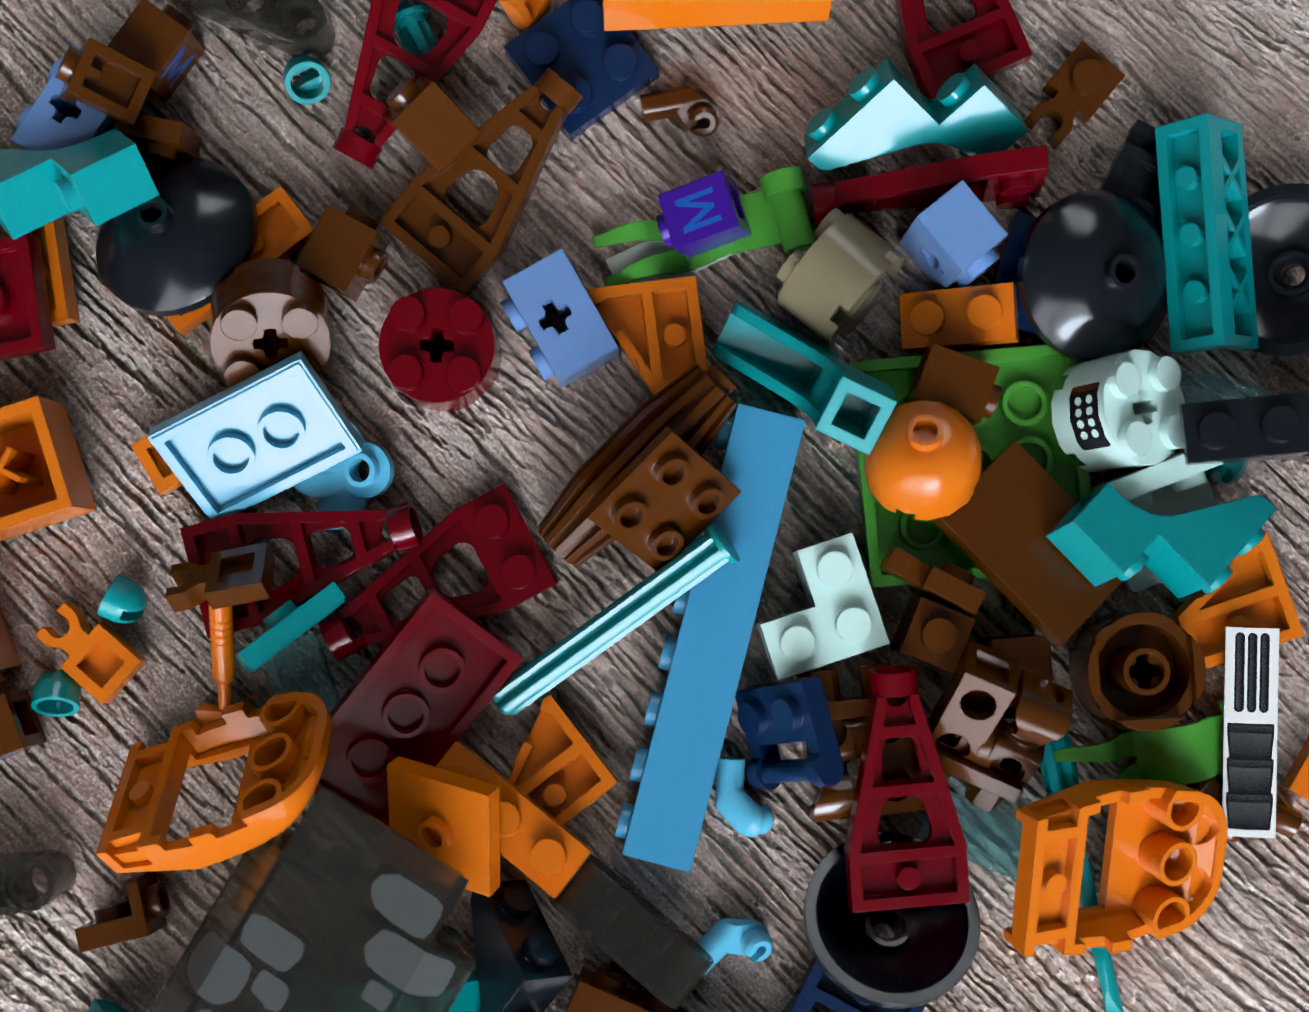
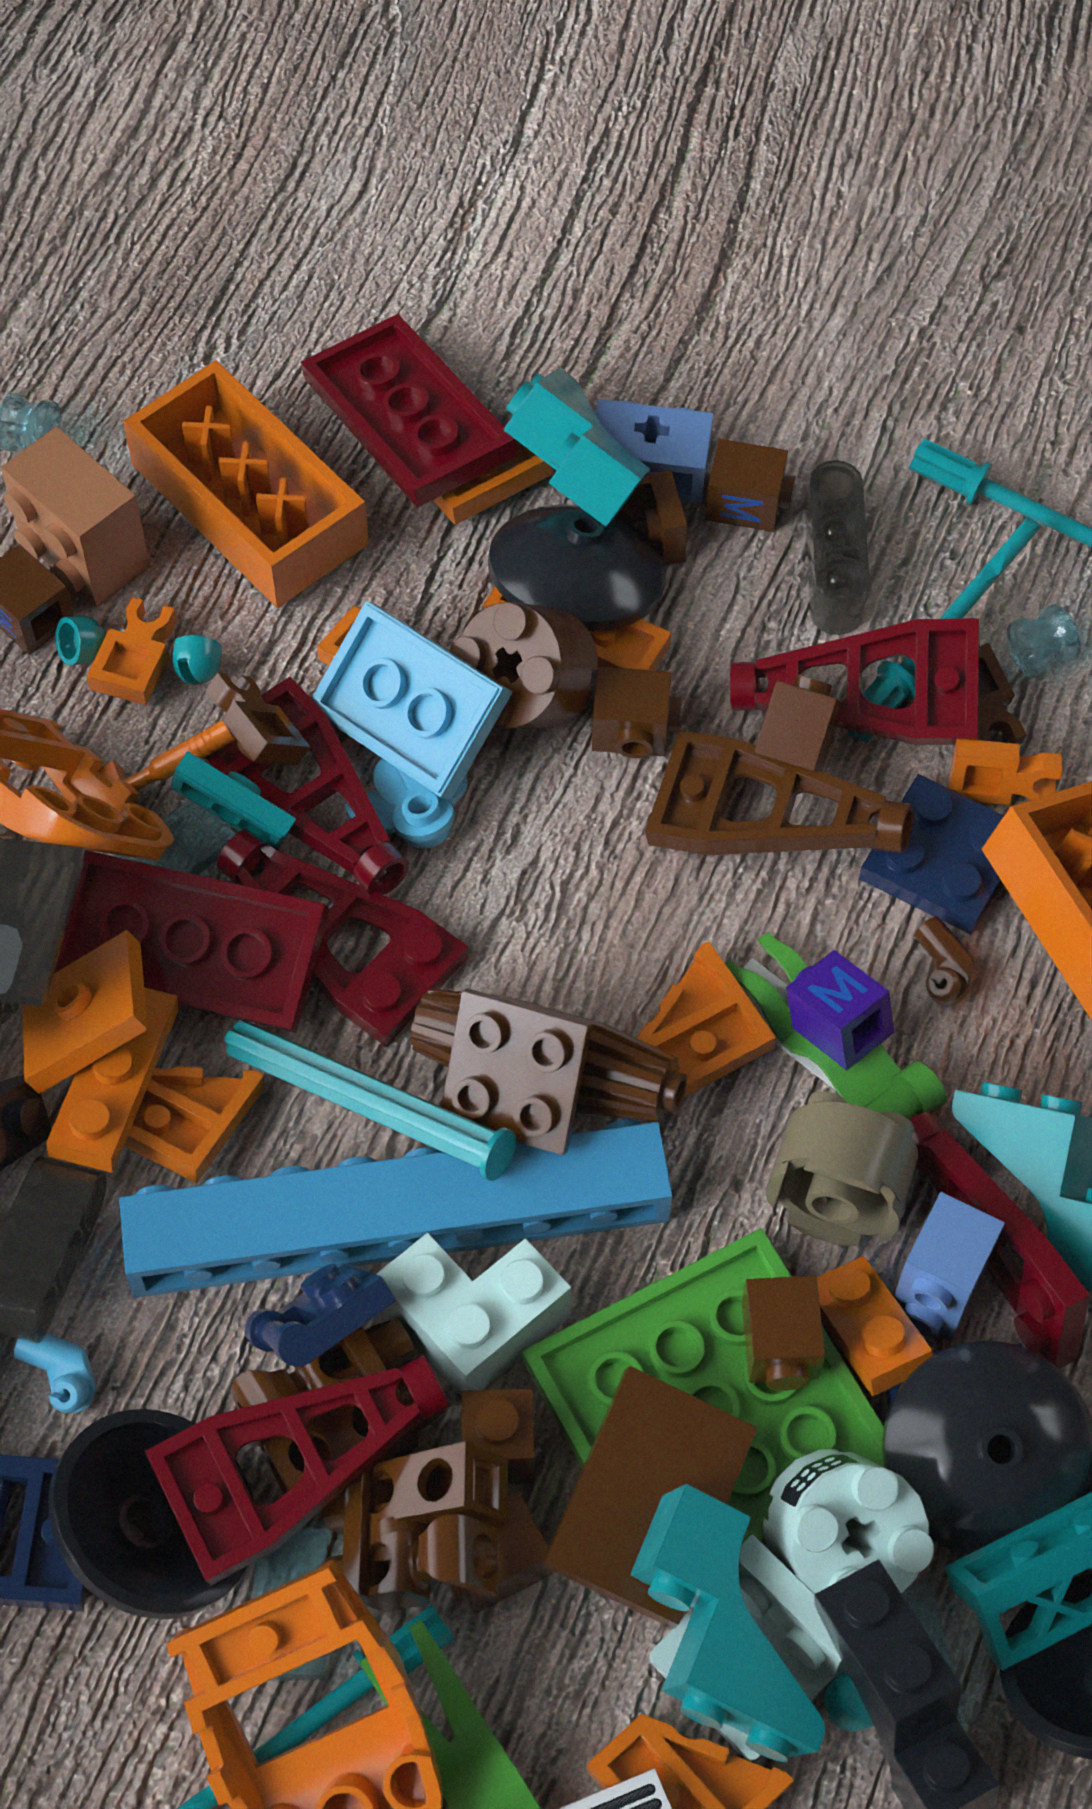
camera: 65 degrees right, 25 degrees down
reddish brown bracket [55,37,157,127] -> none
teal hinge [283,54,330,105] -> none
dark red brick [379,288,501,411] -> none
medium blue brick [500,248,620,388] -> none
teal arch [711,300,897,455] -> none
medium azure arm [715,757,774,837] -> none
orange cylinder [864,400,982,521] -> none
reddish brown plate [878,547,986,614] -> none
reddish brown brick [1069,612,1206,731] -> none

